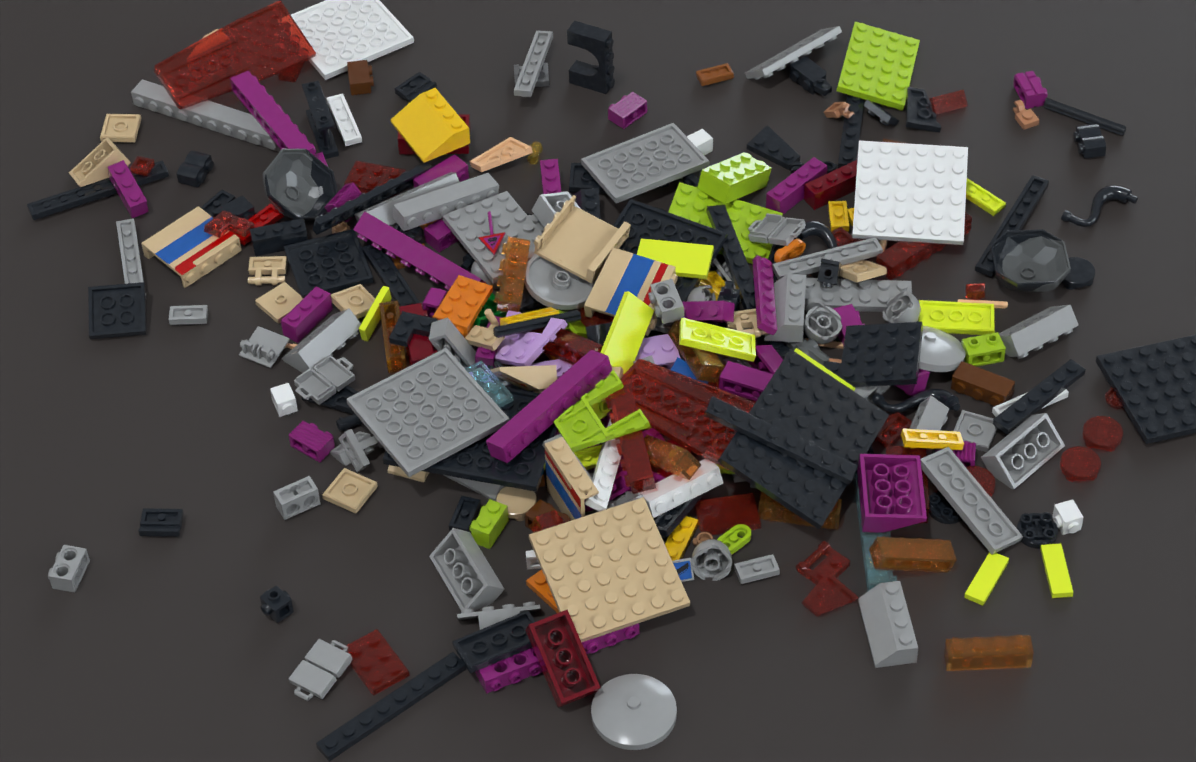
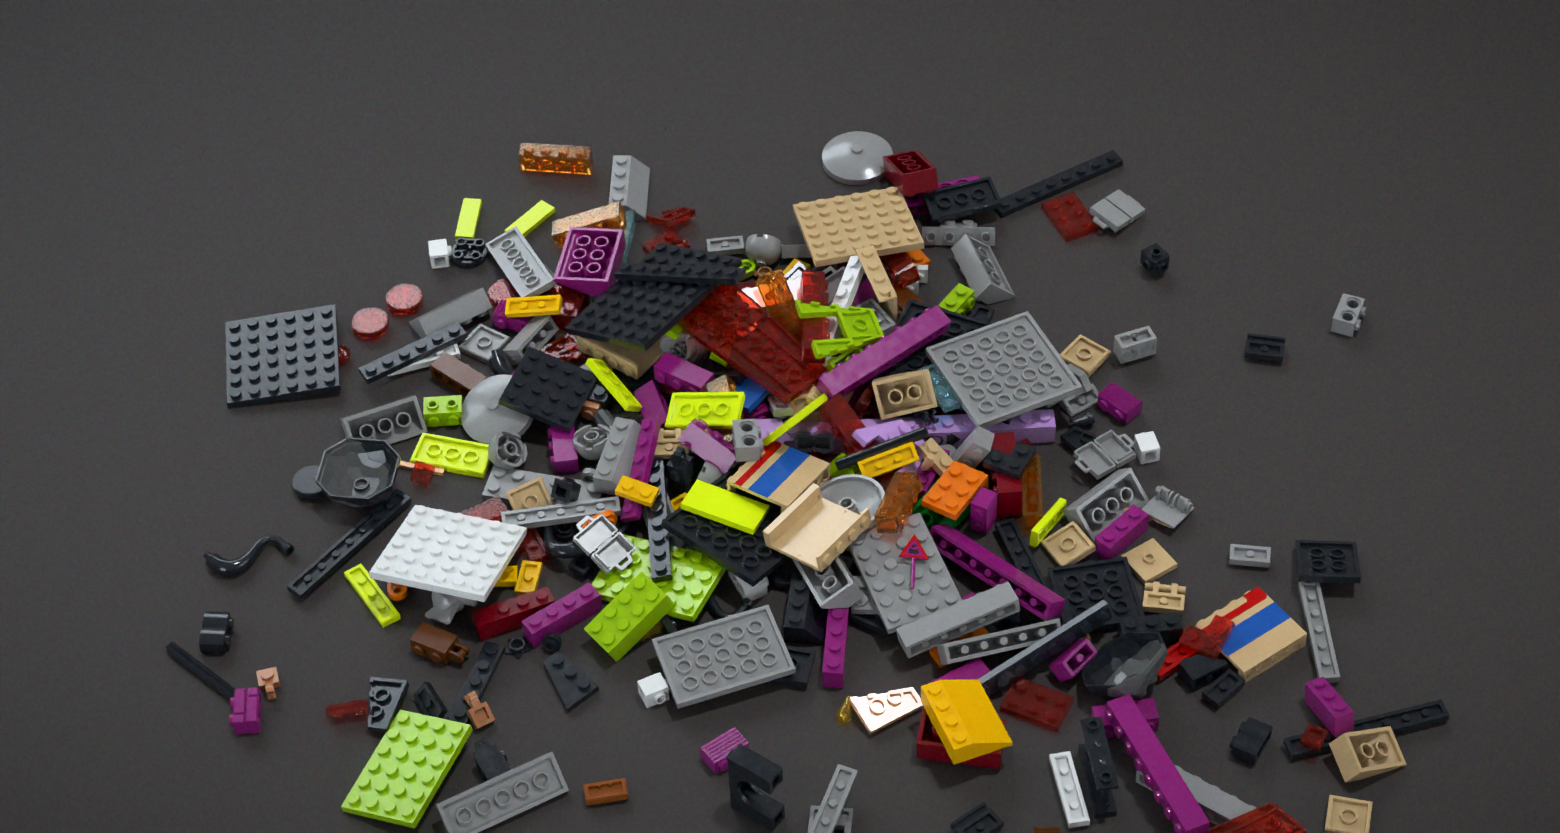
camera: 170 degrees left, 0 degrees up
none -> yellow plate [615,475,659,507]

